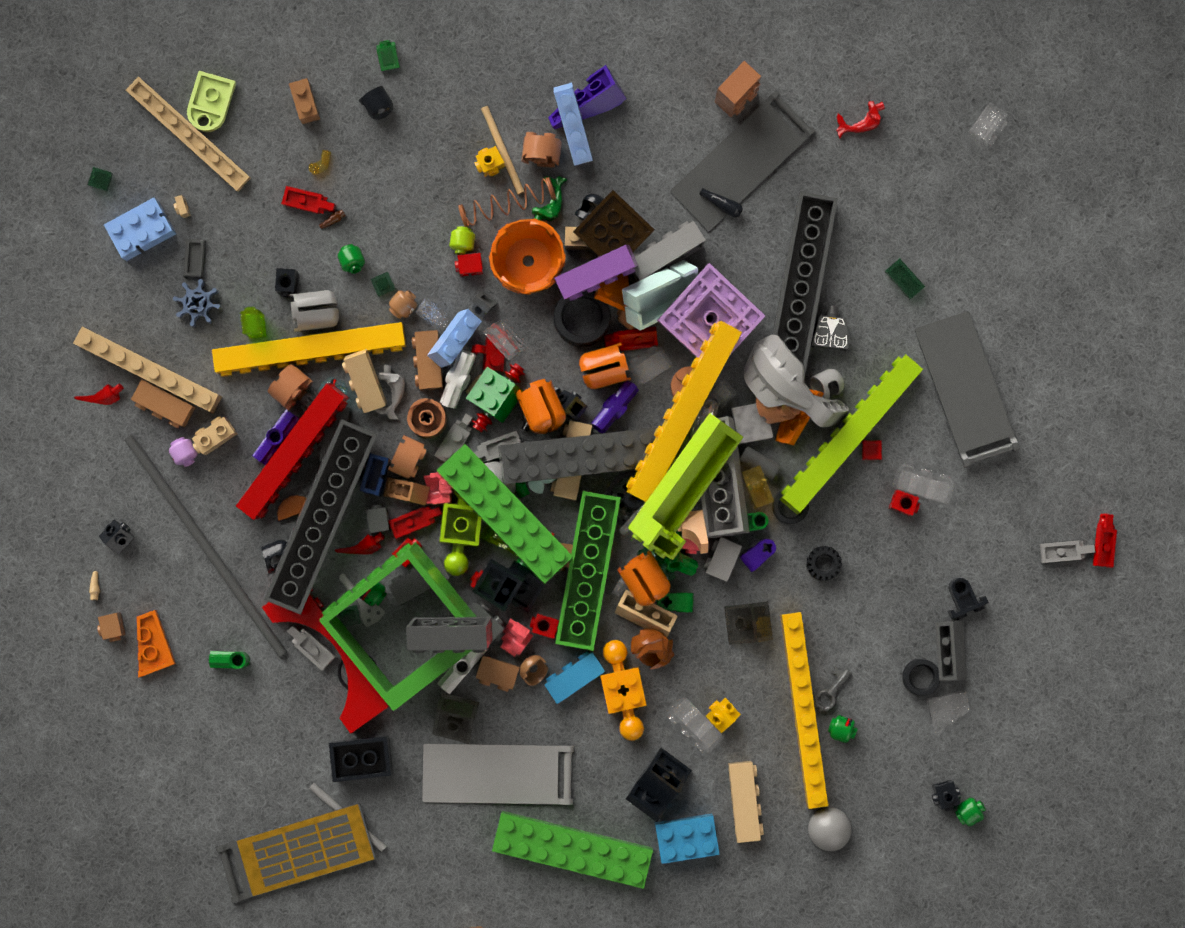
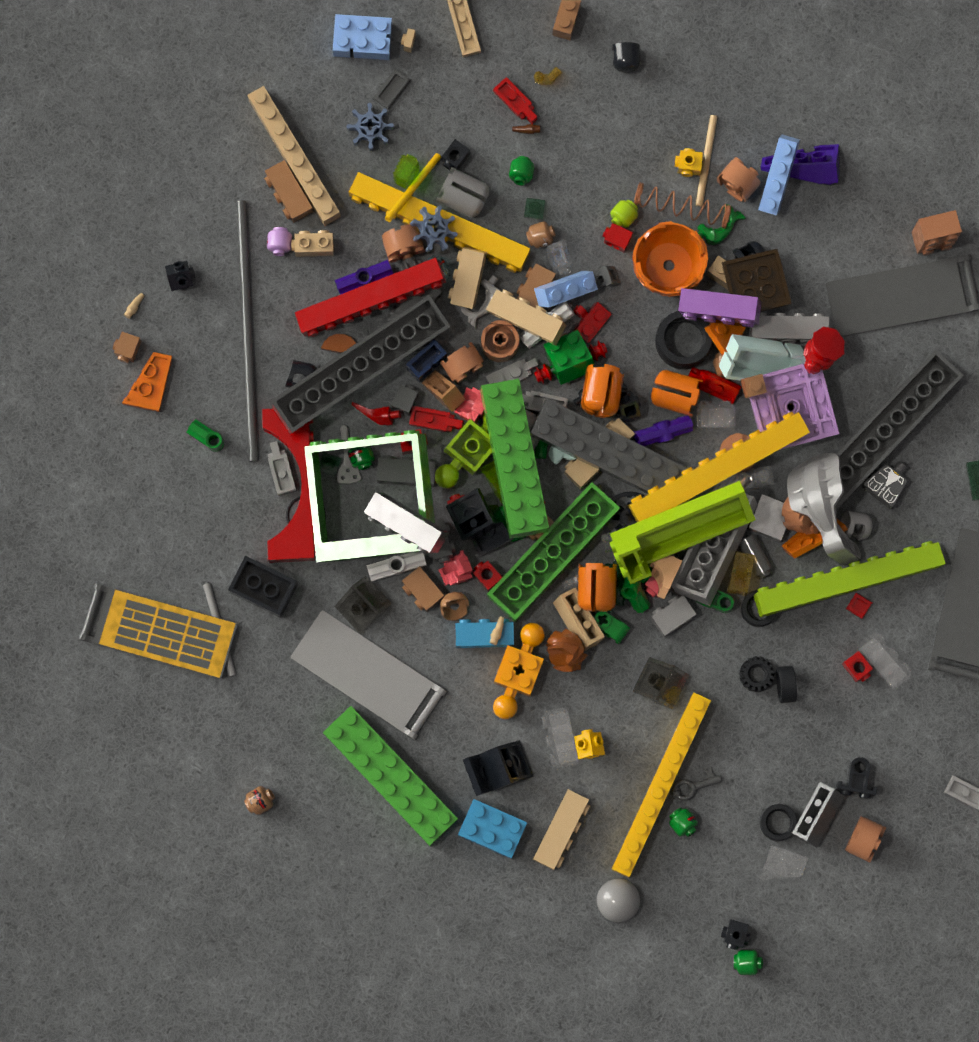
camera: 30 degrees right, 5 degrees down
red bar [74,383,124,405] -> none
green bracket [376,40,400,71] -> none
clear slope [483,318,530,360] -> none
black piece [699,188,743,218] -> none
dark purple piece [739,539,776,572] -> none
none -> yellow piece [385,153,441,222]
none -> sand blue gear [410,206,458,252]
none -> tan brick [486,289,566,346]
none -> tan piece [489,616,504,645]
none -> medium nougat brick [740,374,767,398]
none -> black tyre [776,666,797,703]
none -> red piece [803,326,845,374]
none -> nougat brick [845,816,886,863]

